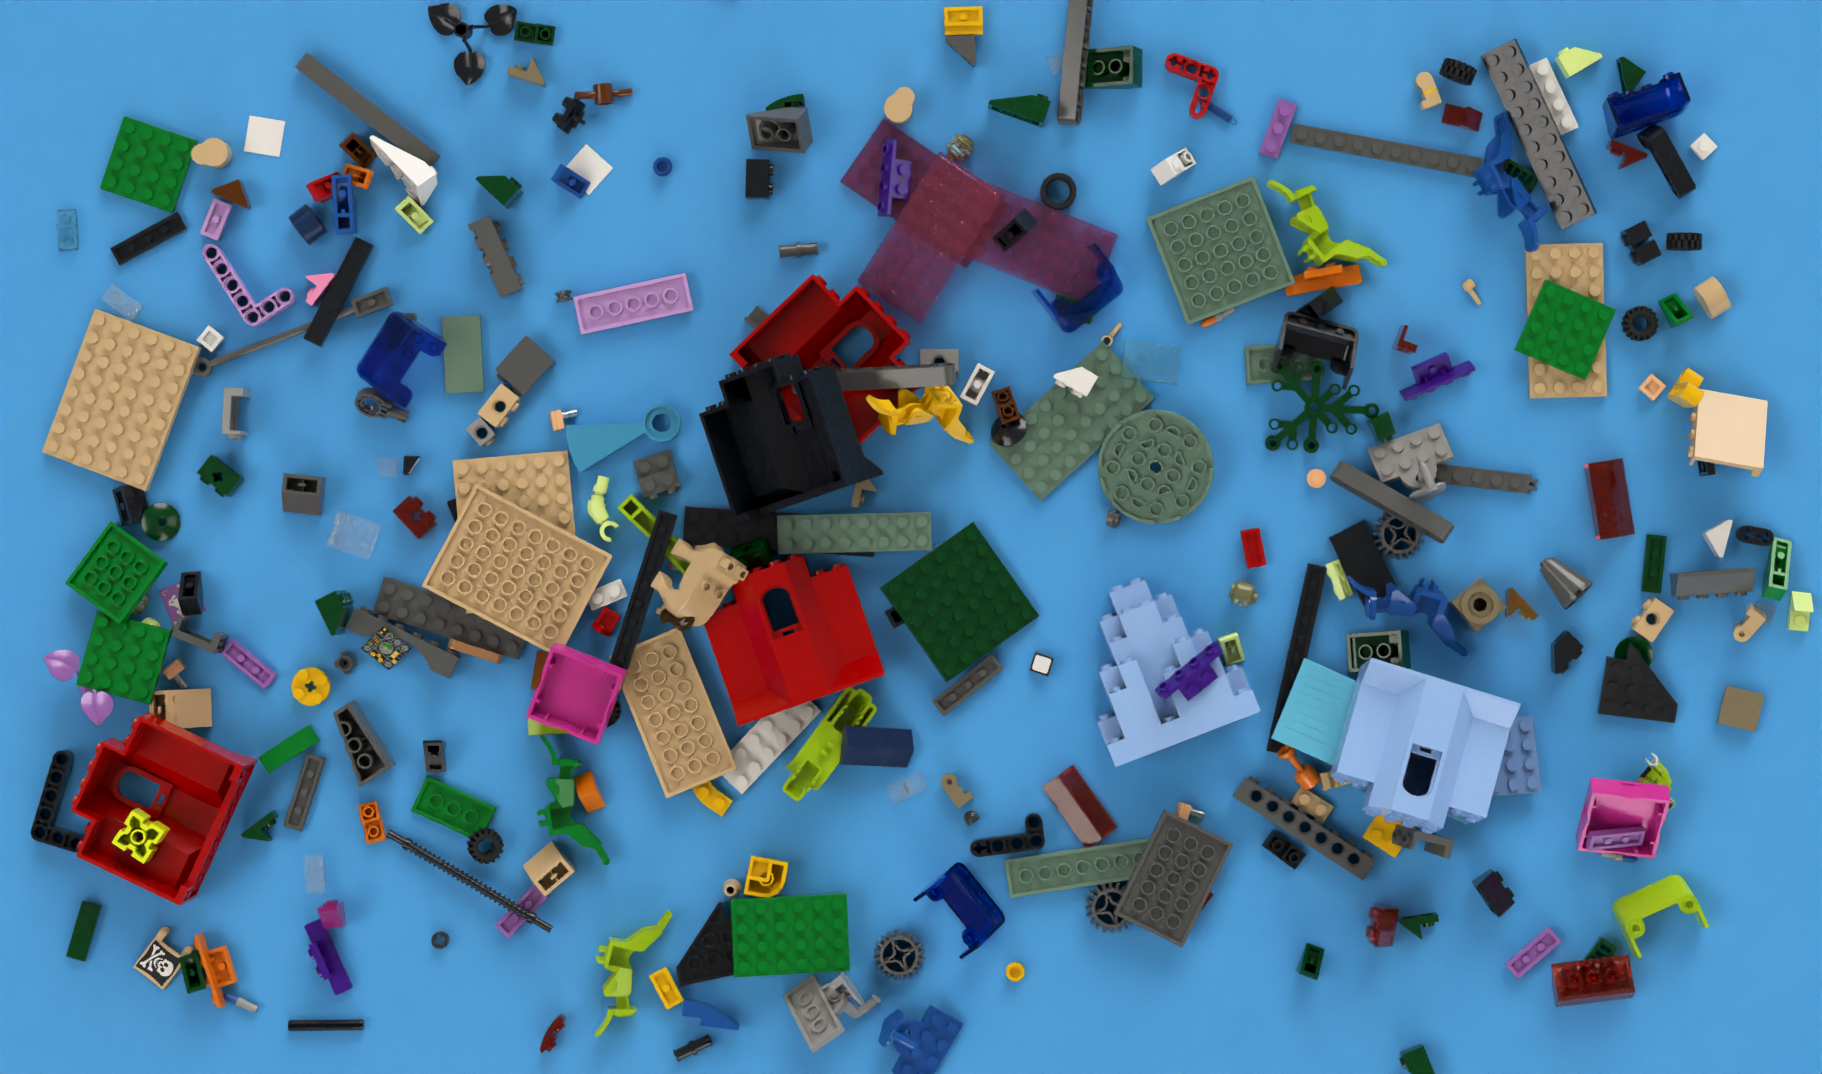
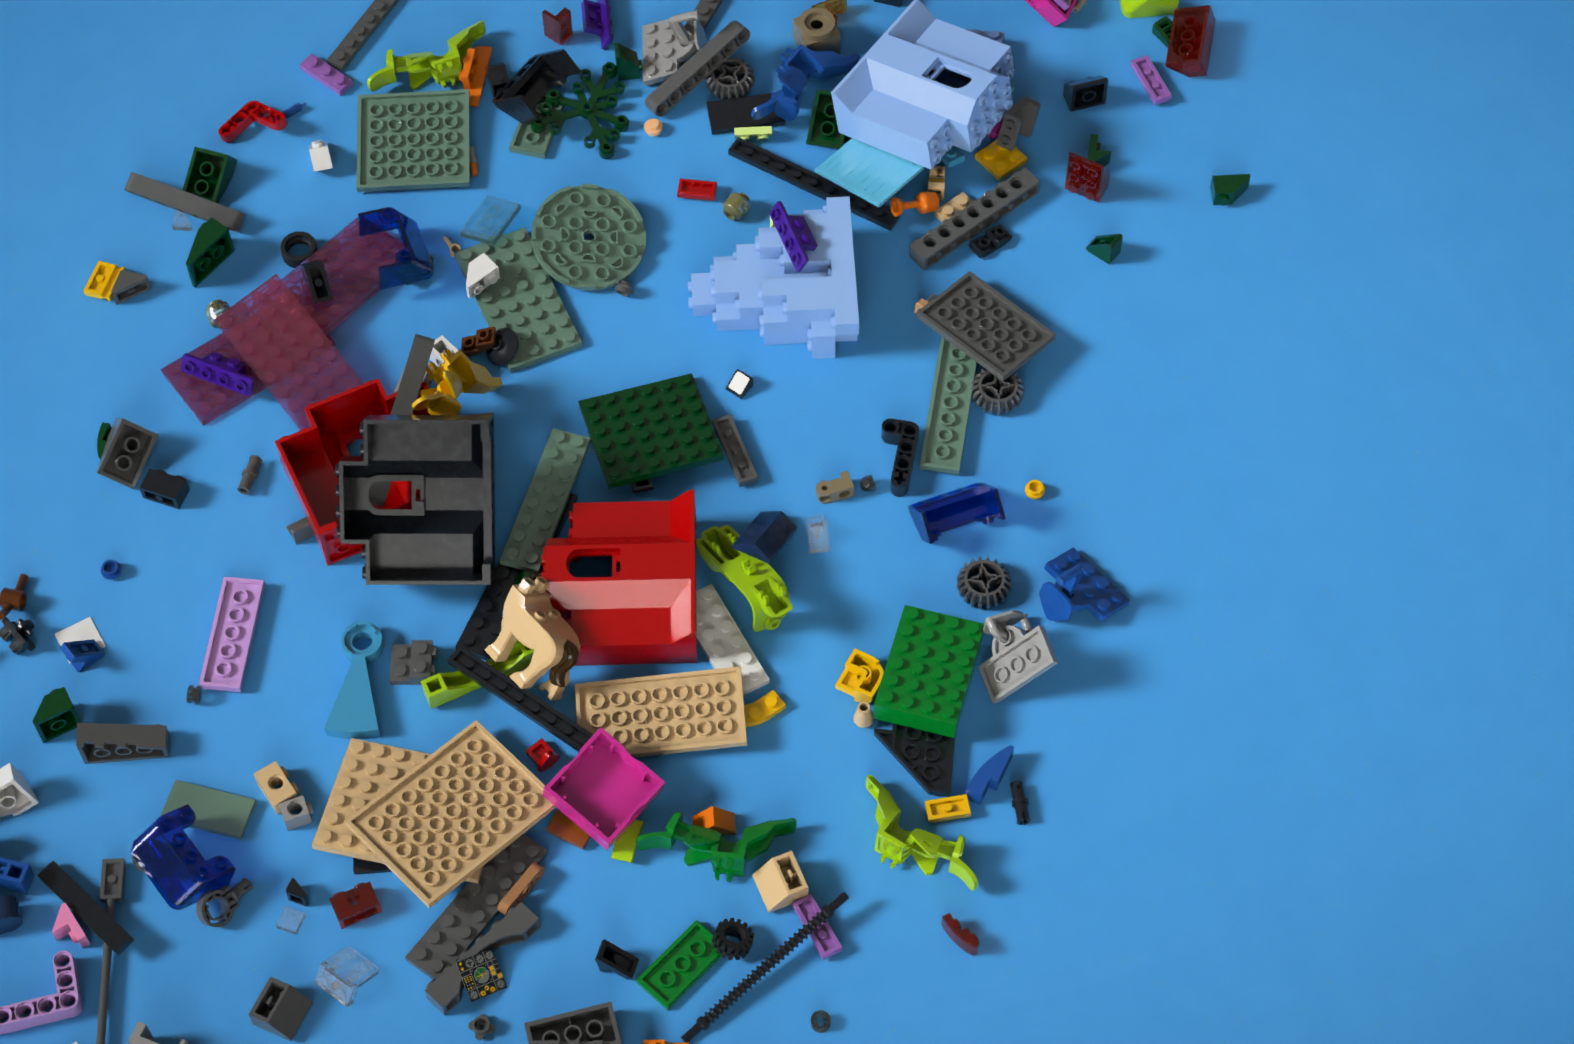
camera: 75 degrees left, 30 degrees down
dark green slope [315,590,354,636] -> none
yellowish green slope [395,195,434,234] -> none
dark grey panel [495,335,556,396] -> none
light nougat piece [549,409,578,431] -> none
yellowish green piece [587,476,619,542] -> none
white plate [589,579,628,611] -> none
dark tan slope [851,479,878,508] -> none
tan piece [884,87,915,125] -> none
clear red slope [1042,765,1117,847] -> none

